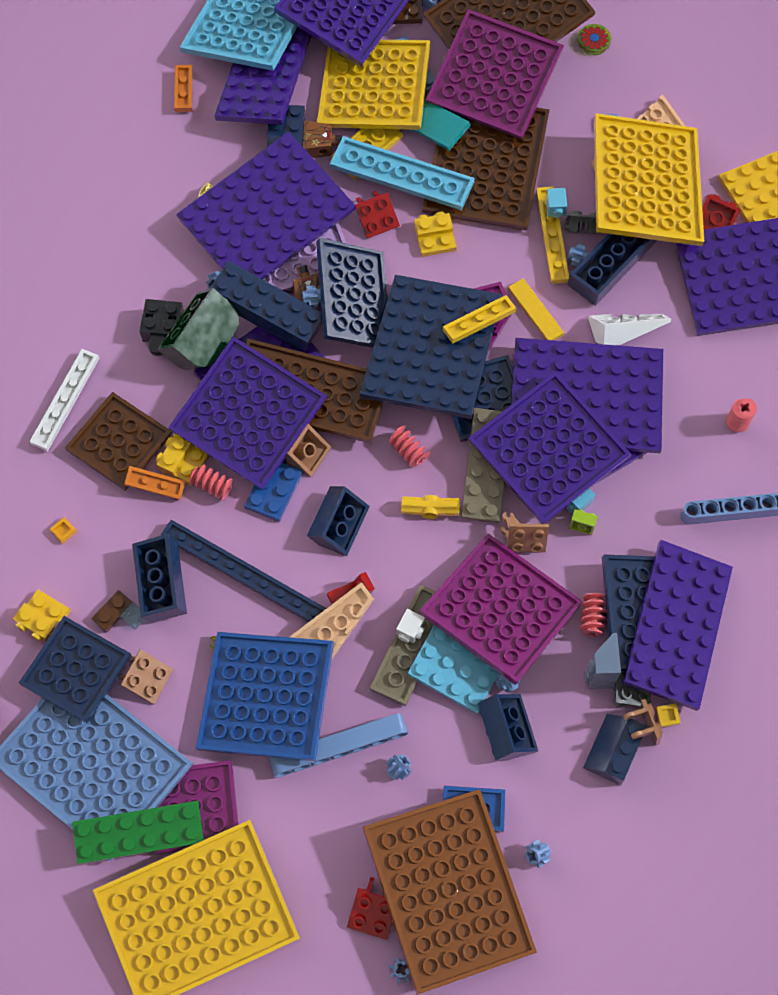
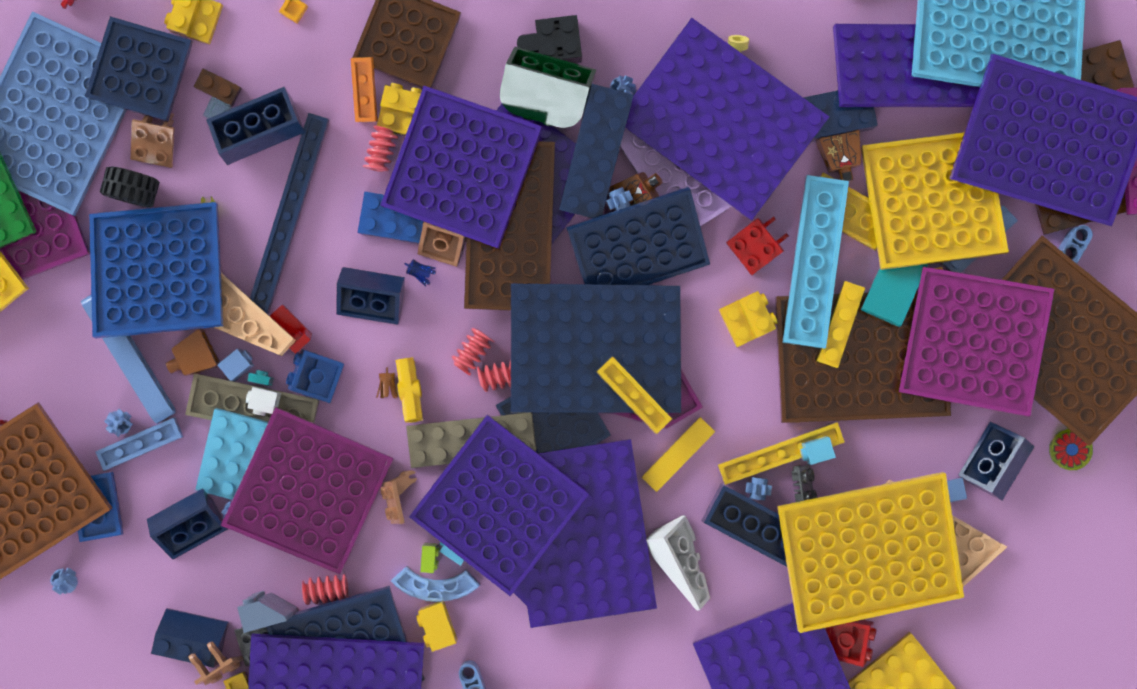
camera: 75 degrees right, 20 degrees up
none -> medium blue plate [95,418,184,471]
none -> black tyre [100,166,160,208]
none -> dark orange torso [166,329,220,376]
none -> medium blue brick [218,349,255,381]
none -> teal plate [247,370,274,386]
none -> blue plate [286,349,344,403]
none -> dark orange piece [376,367,398,399]
none -> light blue tile [391,566,480,602]
none -> clear blue piece [404,259,436,287]
none -> yellow brick [416,601,458,652]
none -> coral piece [477,360,511,392]
none -> yellow plate [817,281,865,368]
none -> dark blue slope [958,421,1035,501]

